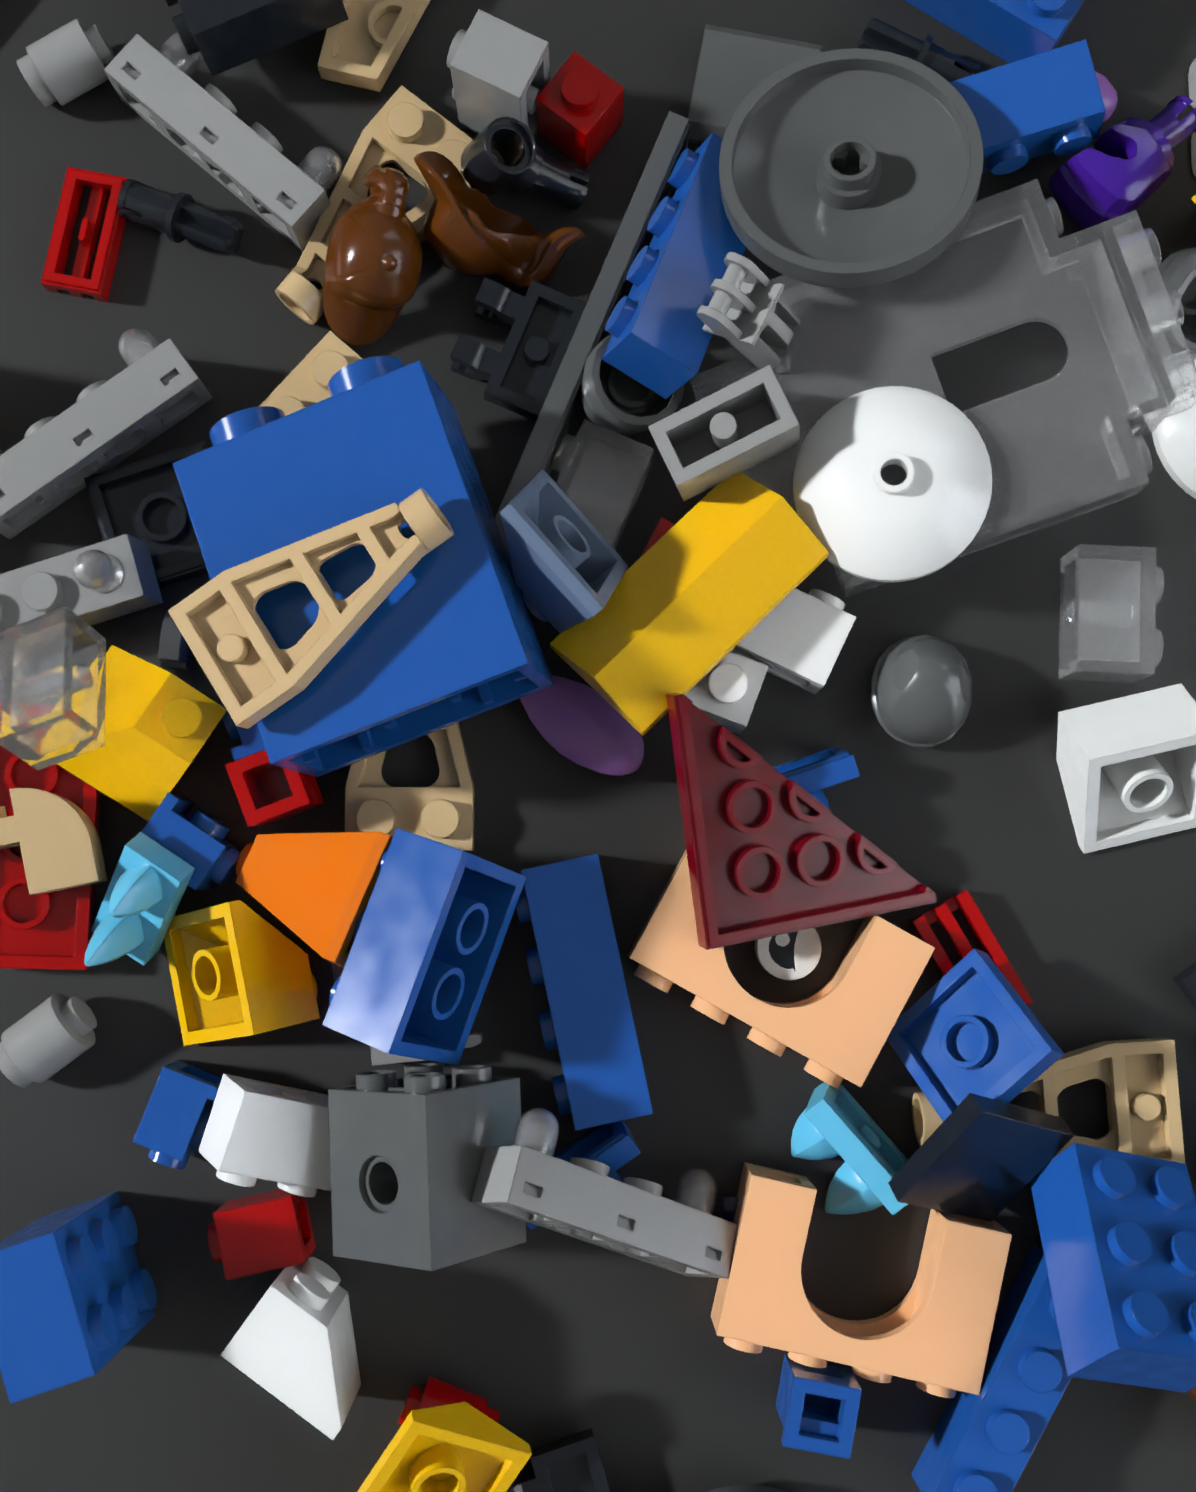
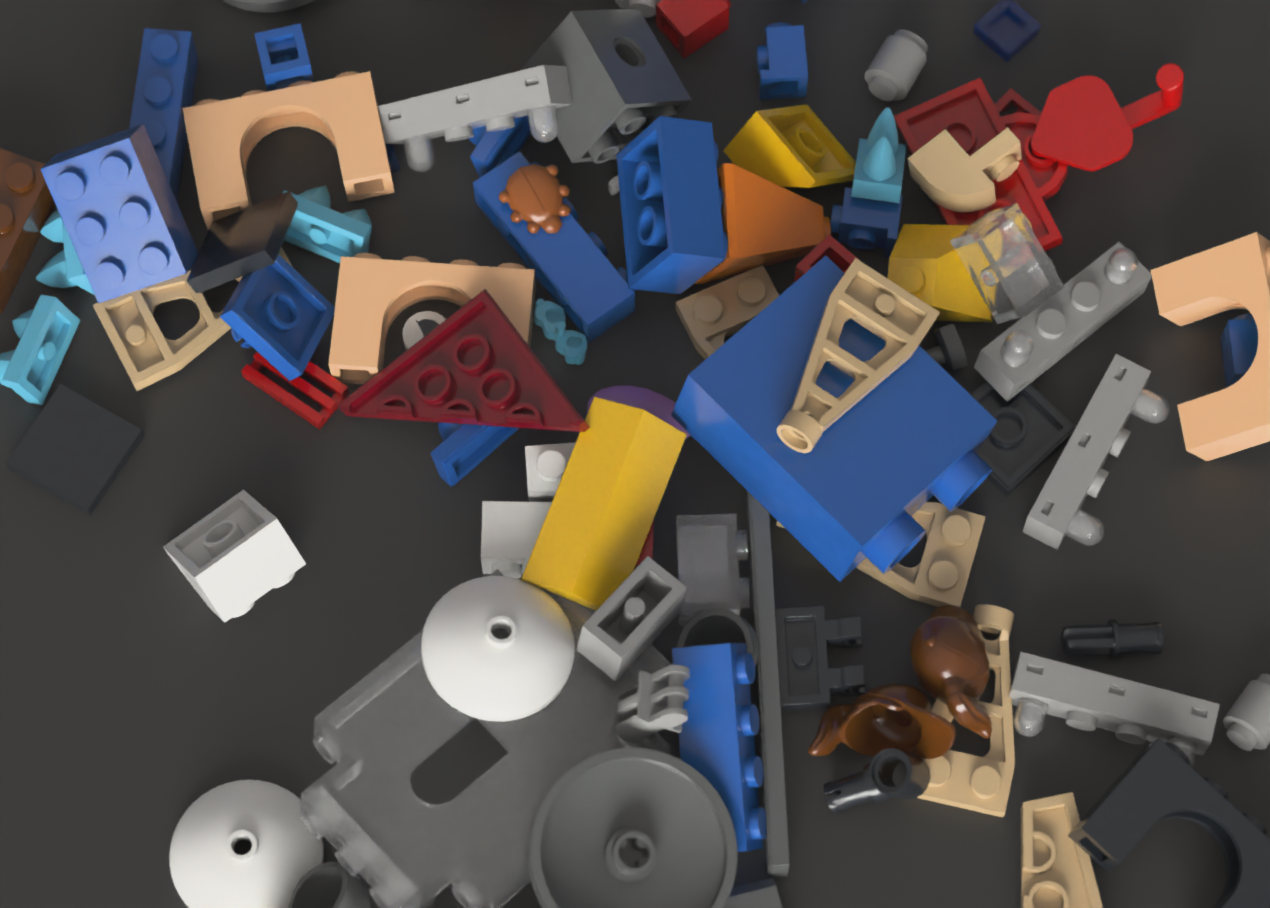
camera: 160 degrees right, 15 degrees down
red tile [41,167,129,303] -> none
white brick [198,1073,331,1197] -> none
light grey brick [446,9,550,139] -> none
sand blue slope [500,468,629,633] -> none
red brick [536,51,624,170] -> none
dark grey hat [870,635,972,747] -> none
clear brick [1059,544,1164,683] -> none
none -> dark orange piece [498,164,571,234]
none -> medium azure piece [534,298,587,365]

